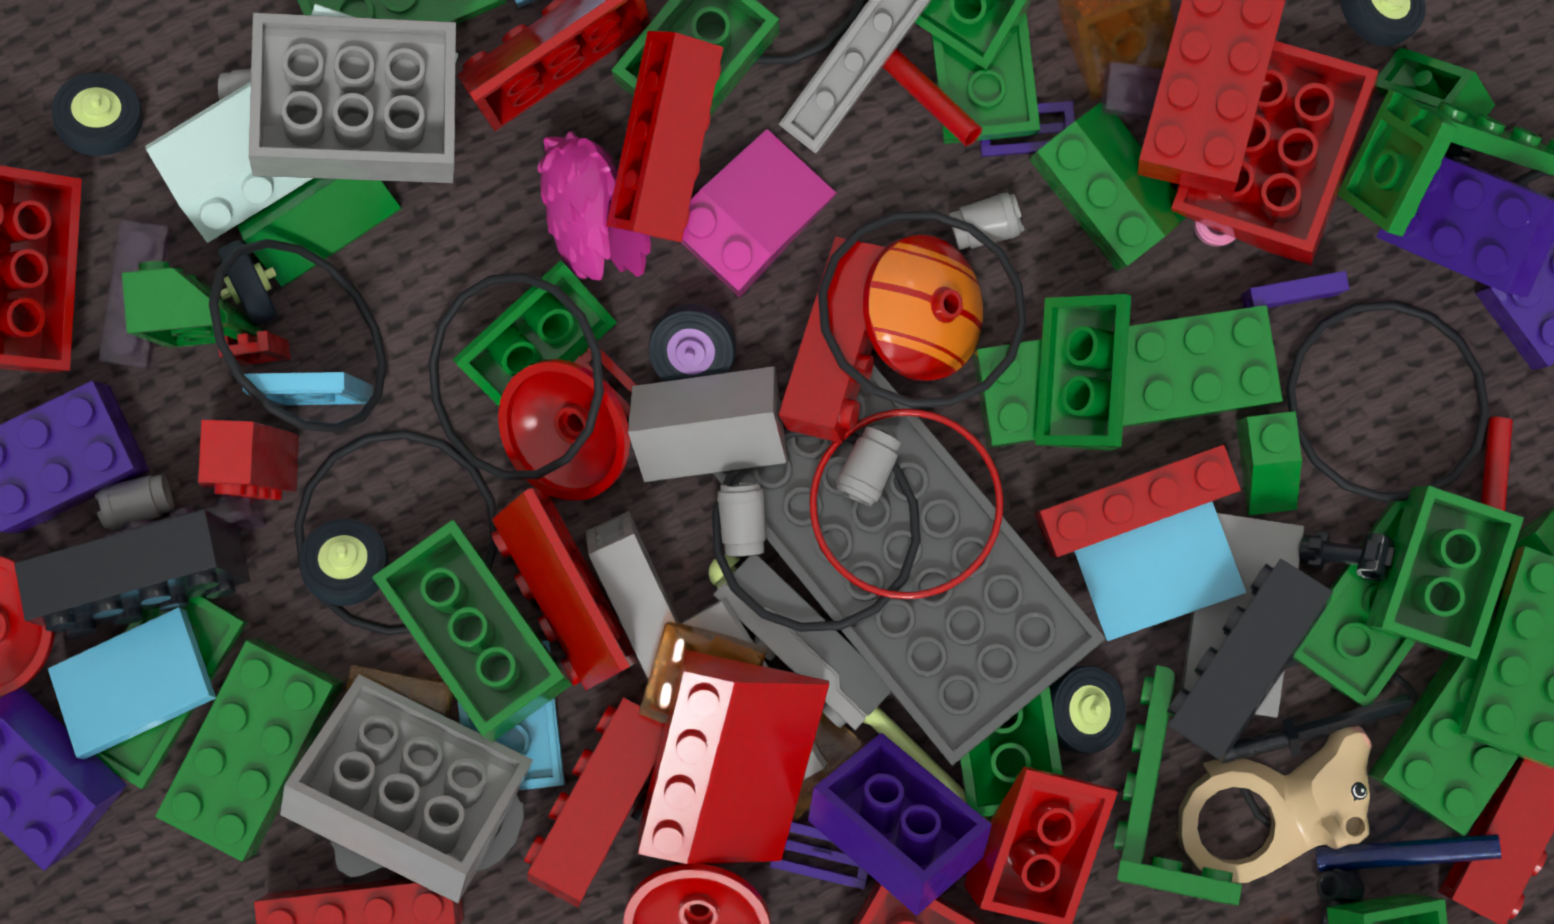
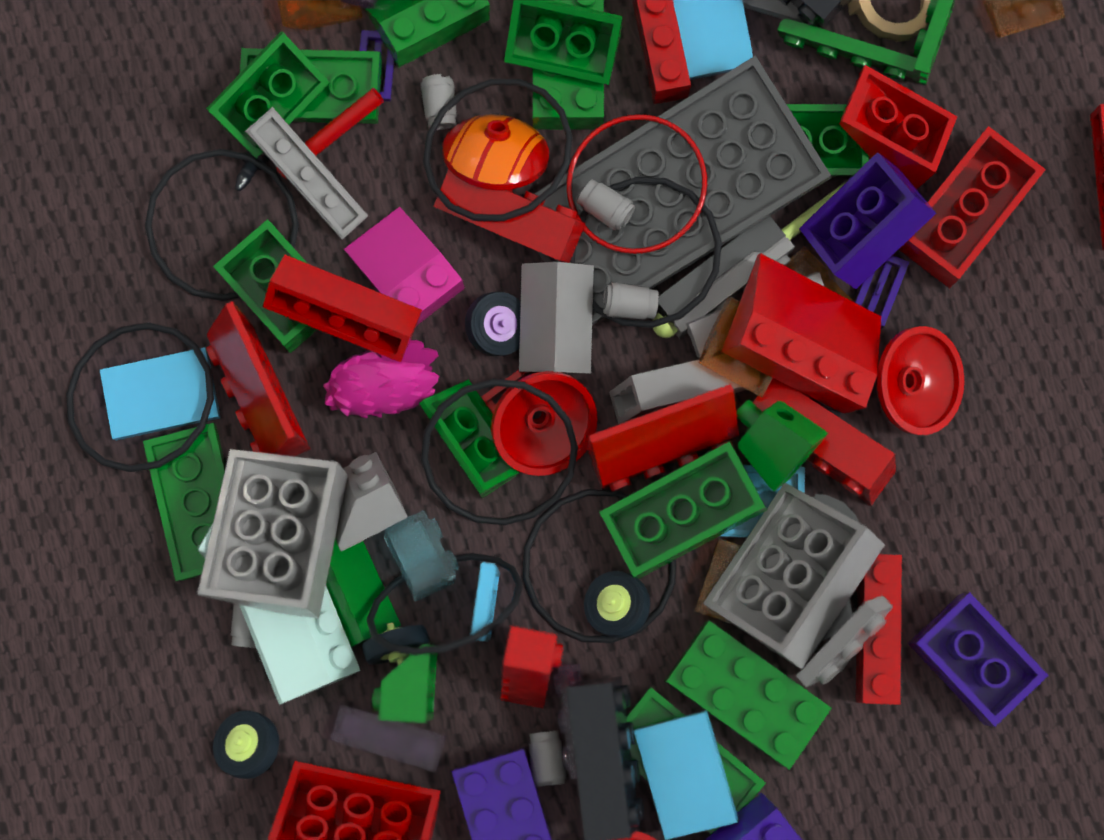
camera: 85 degrees left, 5 degrees down
red tile [219,331,291,366] -> none
black wheel [1049,666,1126,754] -> none
none -> light grey slope [335,452,408,552]
none -> clear light blue brick [384,510,459,602]
none -> green torso [736,399,828,492]
none -> light grey wing [796,596,893,687]

